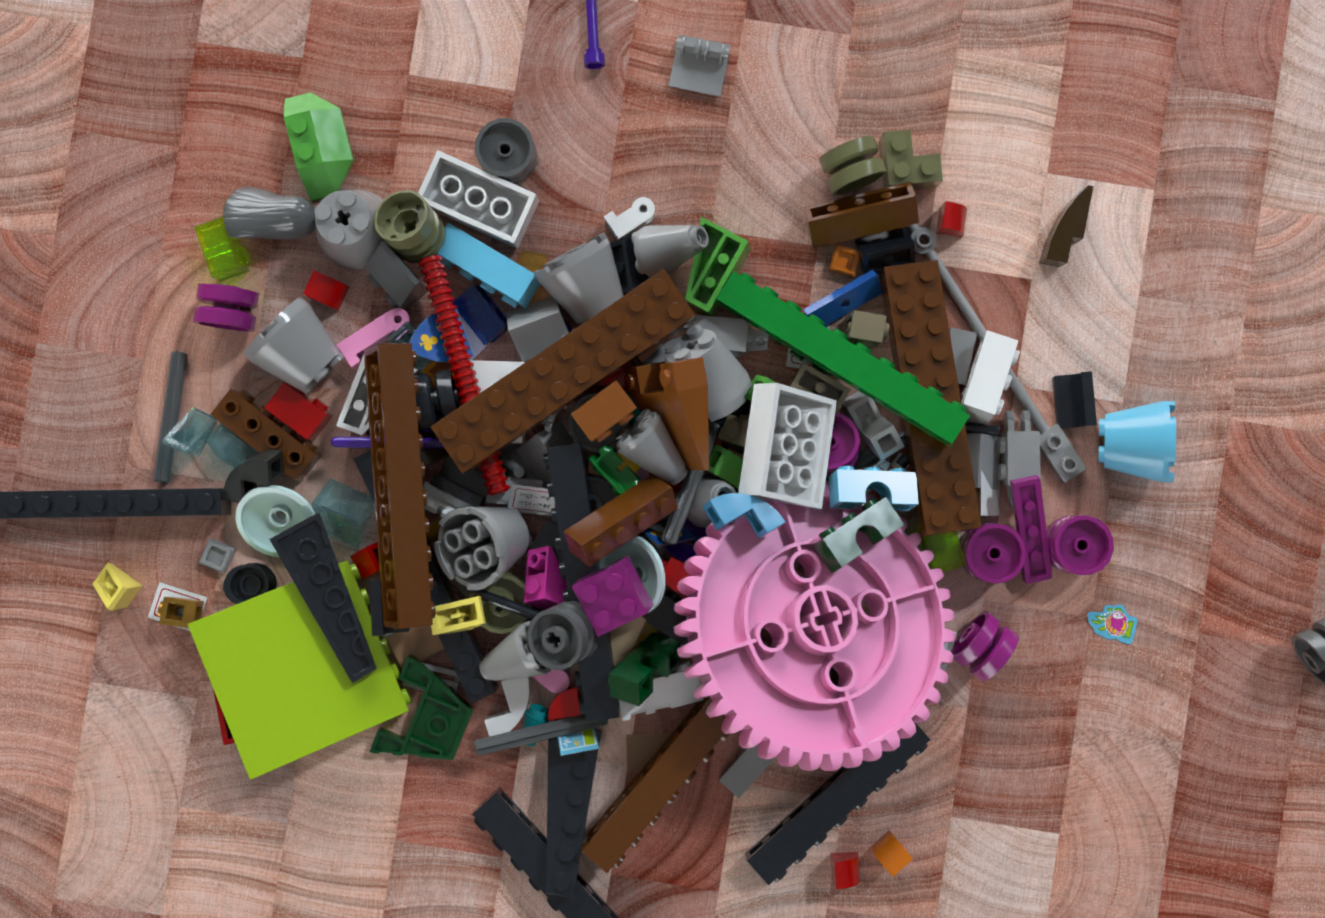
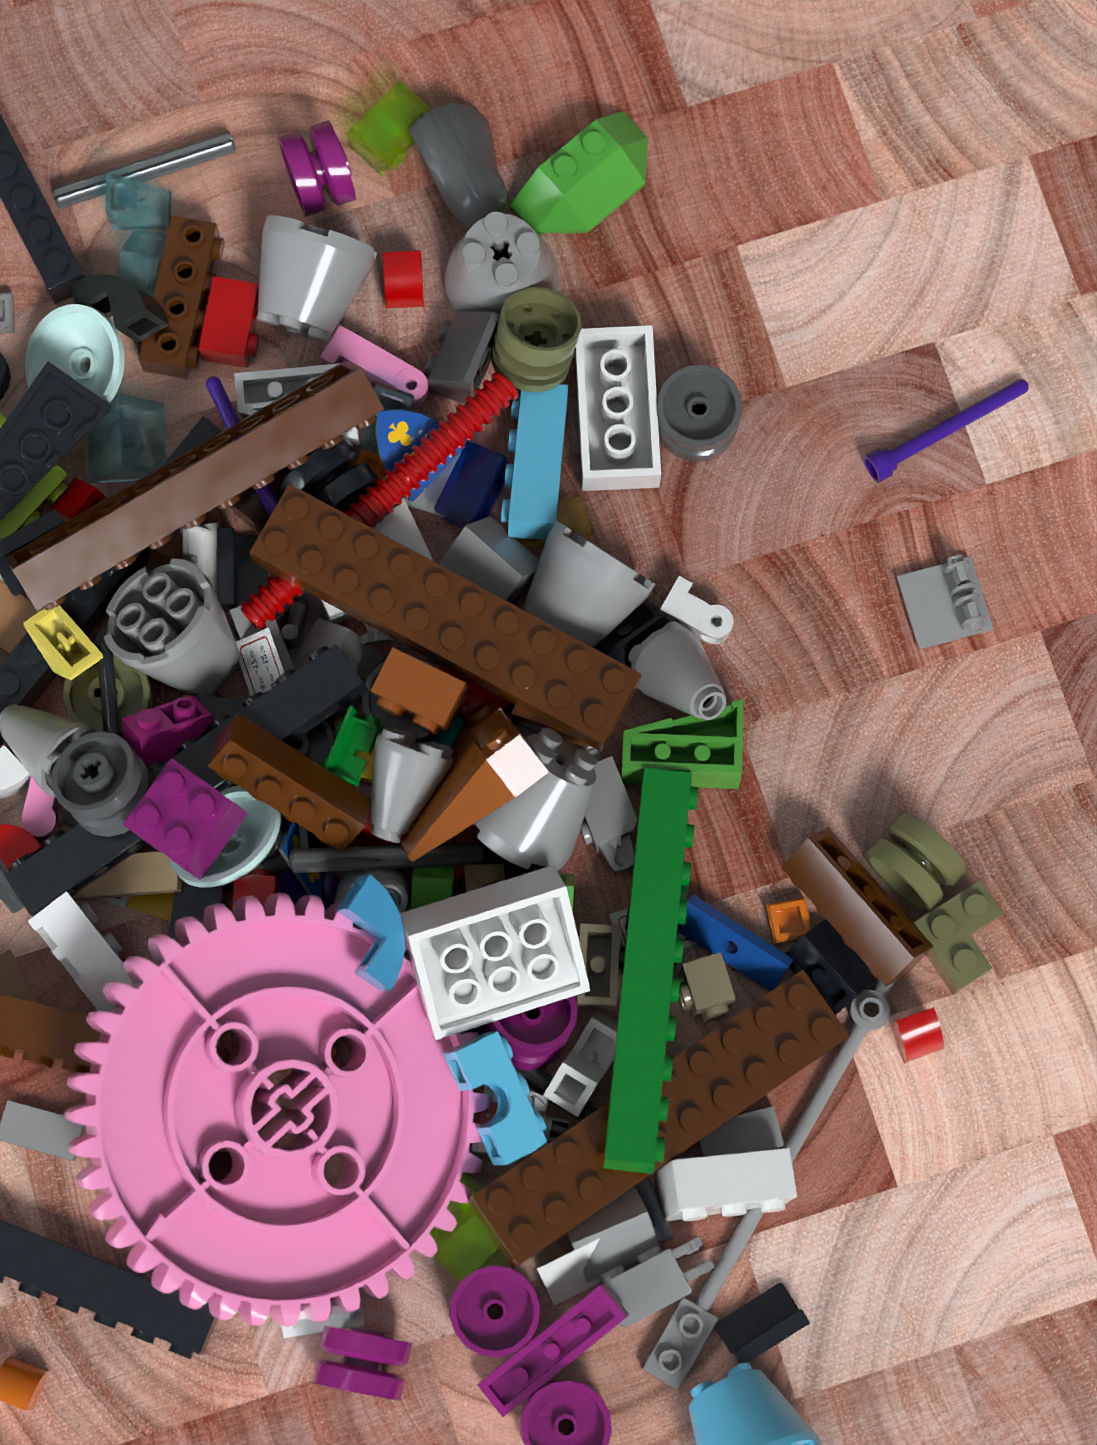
camera: 60 degrees right, 10 degrees down
dark green arch [608,632,681,706] -> none
arch [813,497,905,573] -> none
dark brown slope [1039,185,1094,267] -> none

